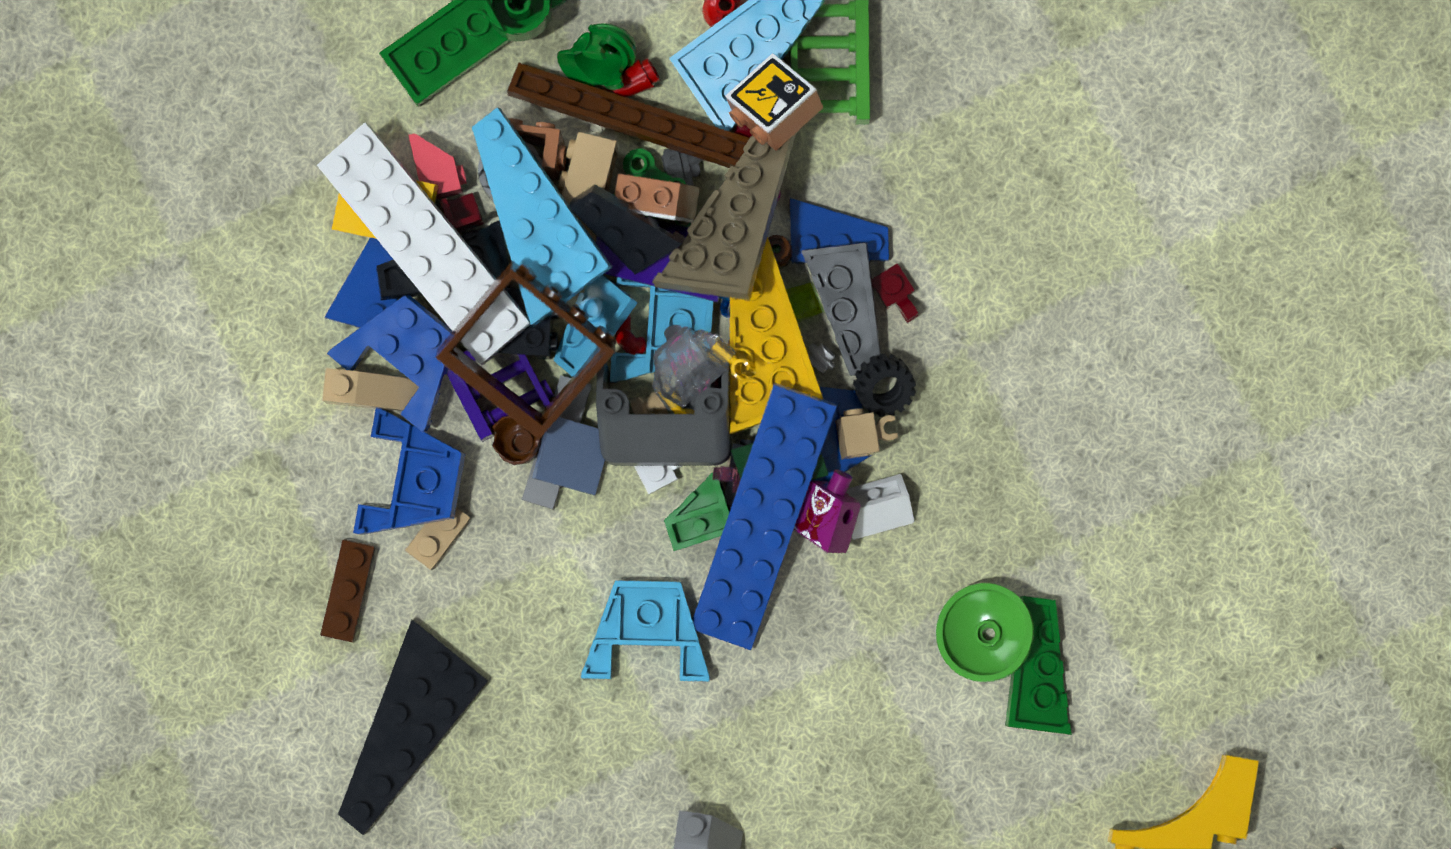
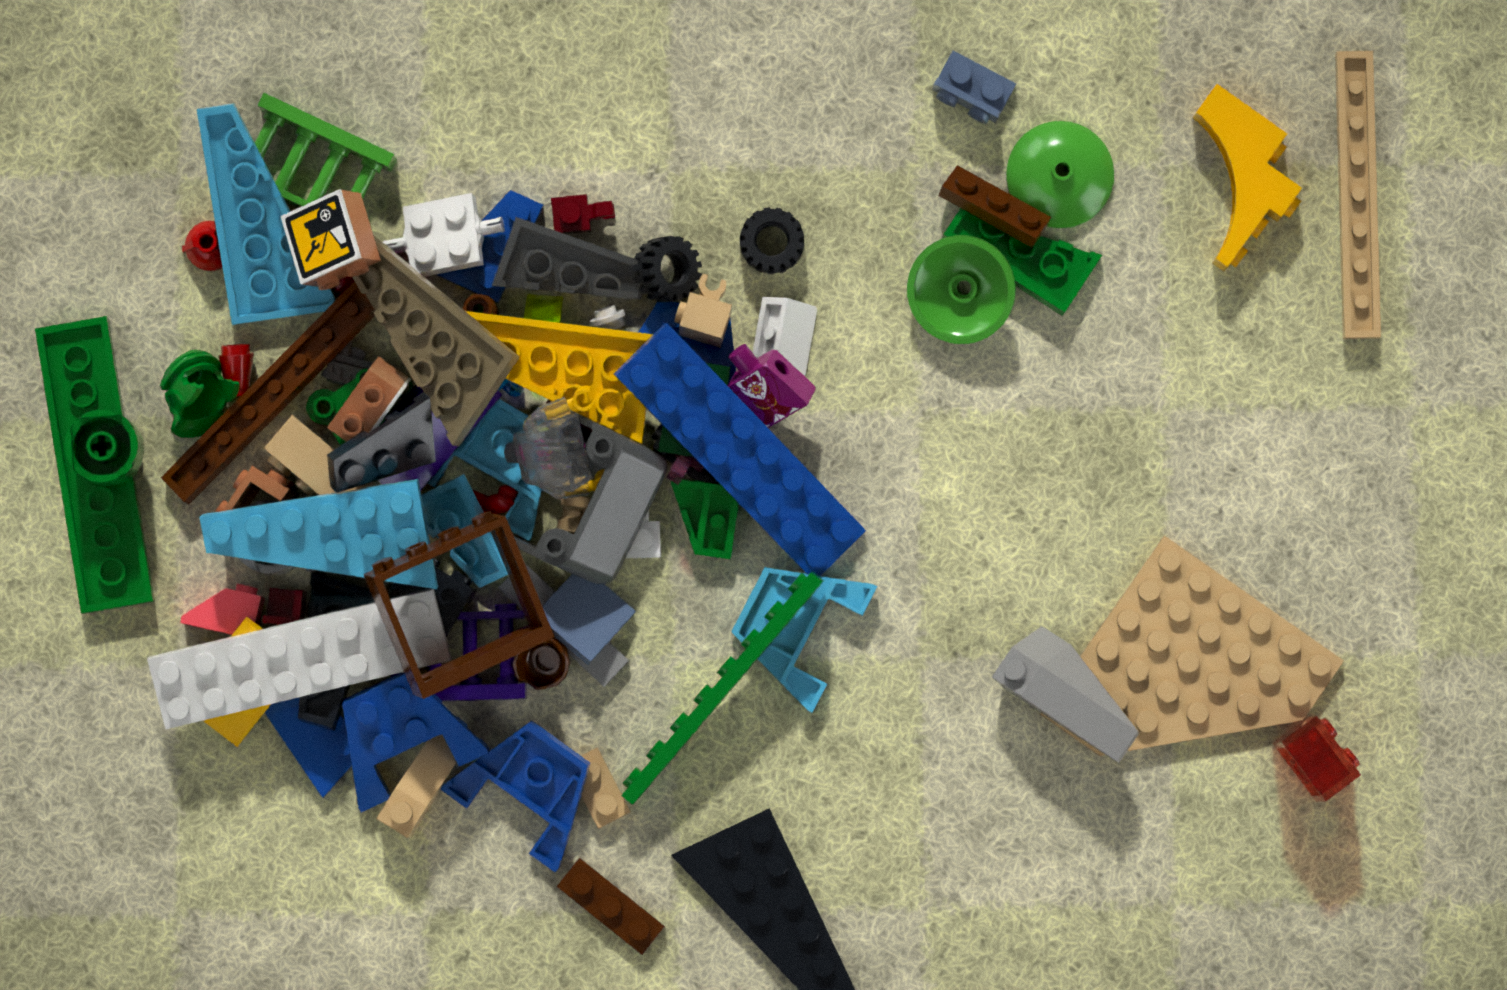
camera: 65 degrees left, 0 degrees up
none -> white plate [383,193,505,277]
none -> green plate [621,572,824,805]
none -> black tyre [740,207,804,275]
none -> sand blue bracket [932,50,1016,124]
none -> reddish brown plate [938,165,1051,248]
none -> bright green dish [1006,121,1114,228]

